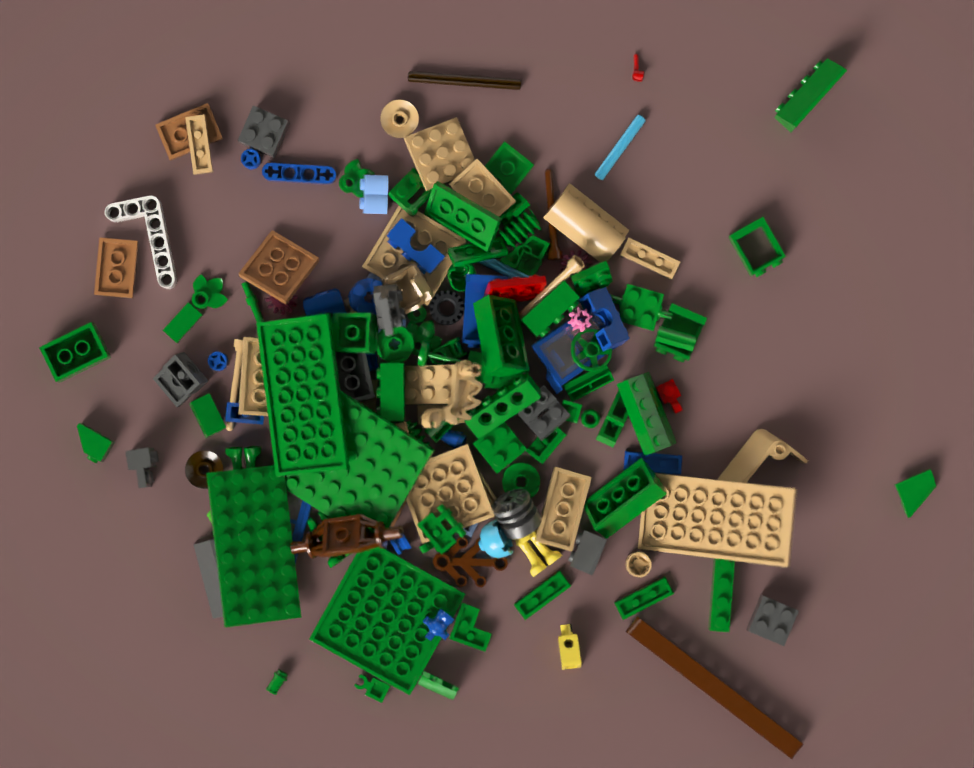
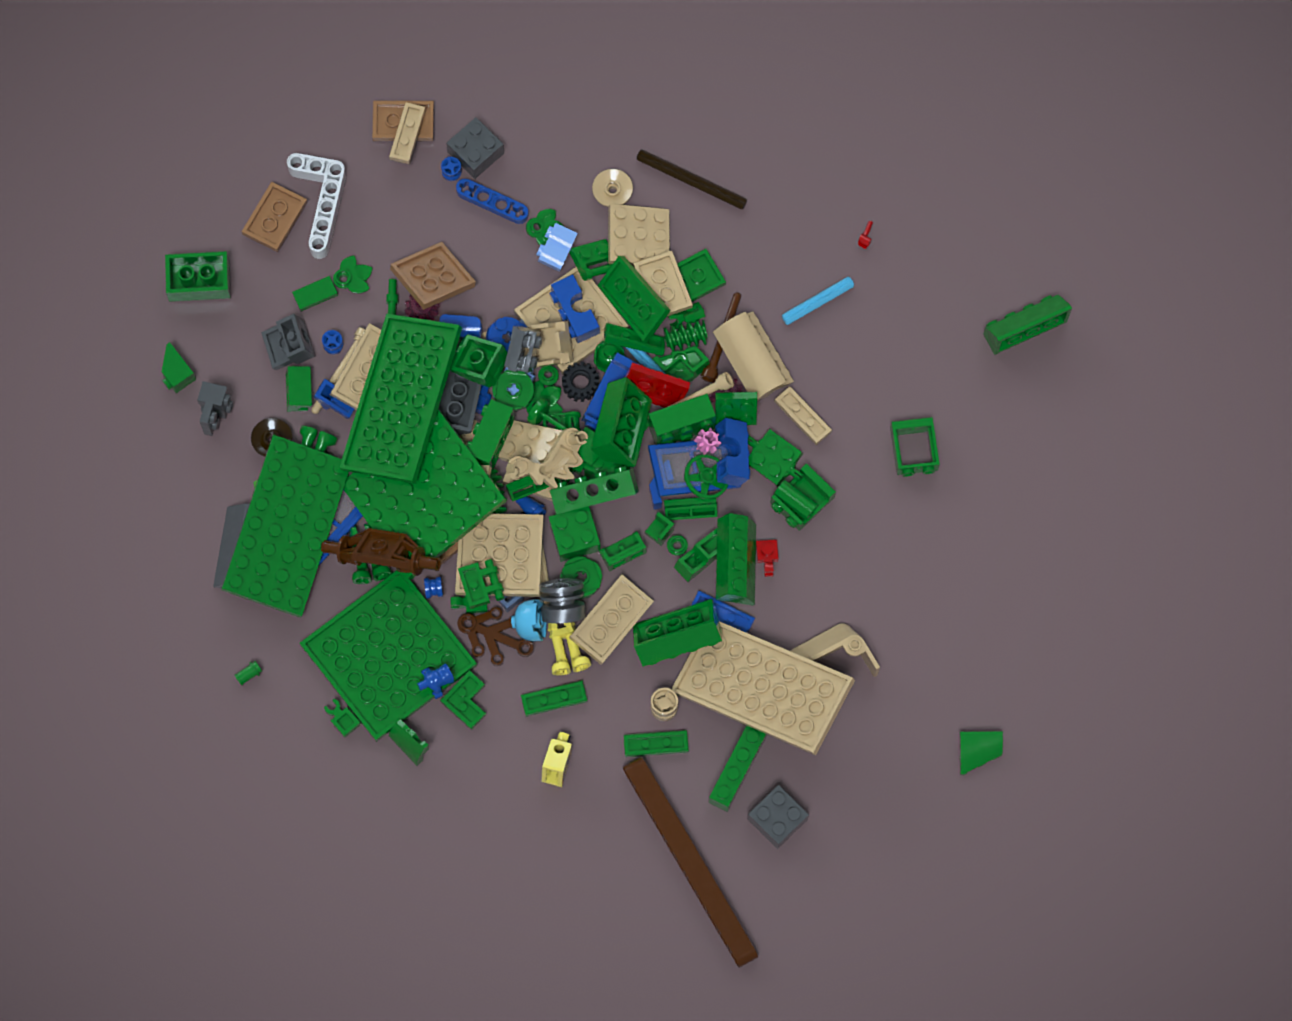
camera: 20 degrees right, 15 degrees down
dark grey brick [517,385,571,441] -> none
dark grey slope [568,530,607,576] -> none

